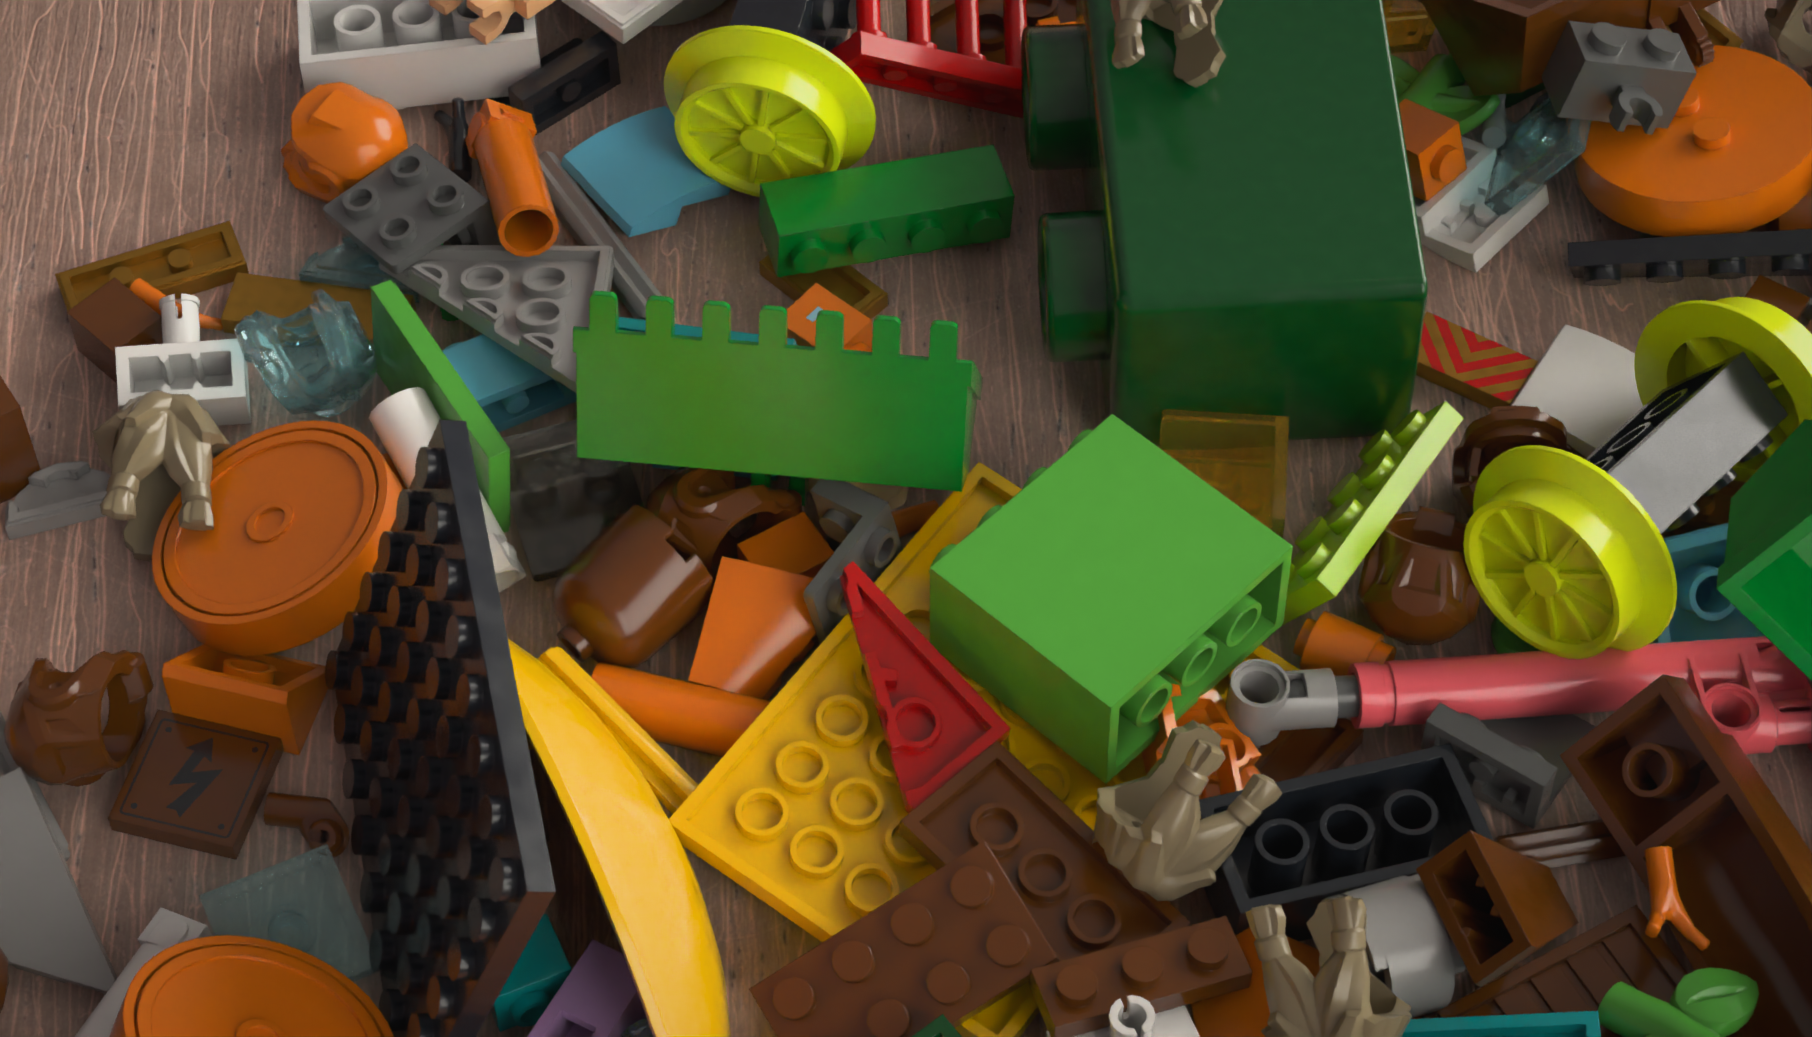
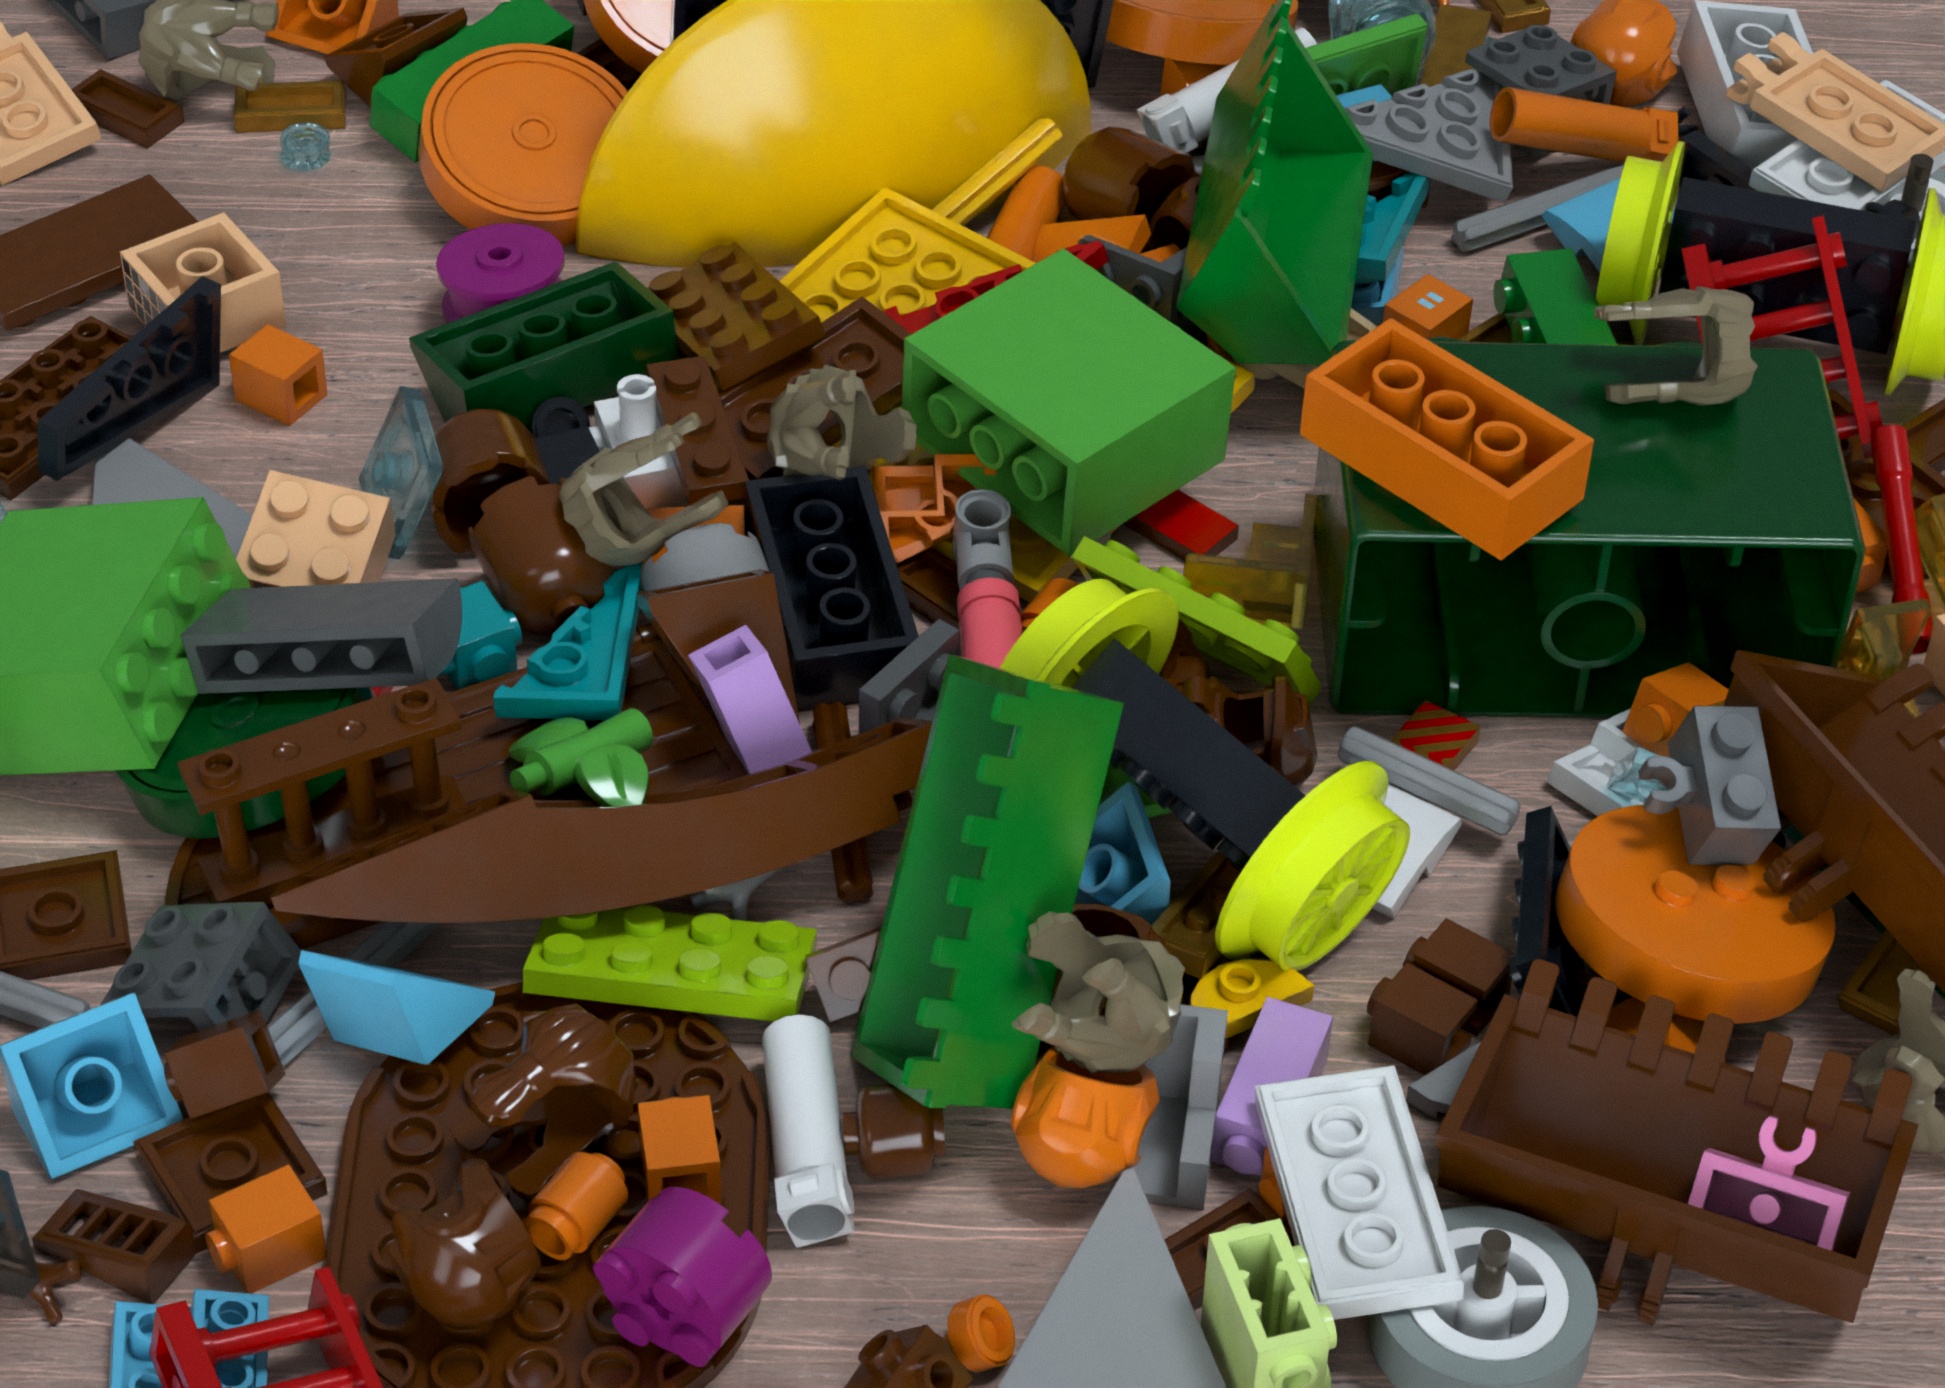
camera: 90 degrees right, 10 degrees down
orange bar [1644,846,1710,951] -> none
none -> lavender brick [688,625,812,774]
none -> orange brick [1300,318,1594,560]
none -> light grey axle [1338,726,1521,835]

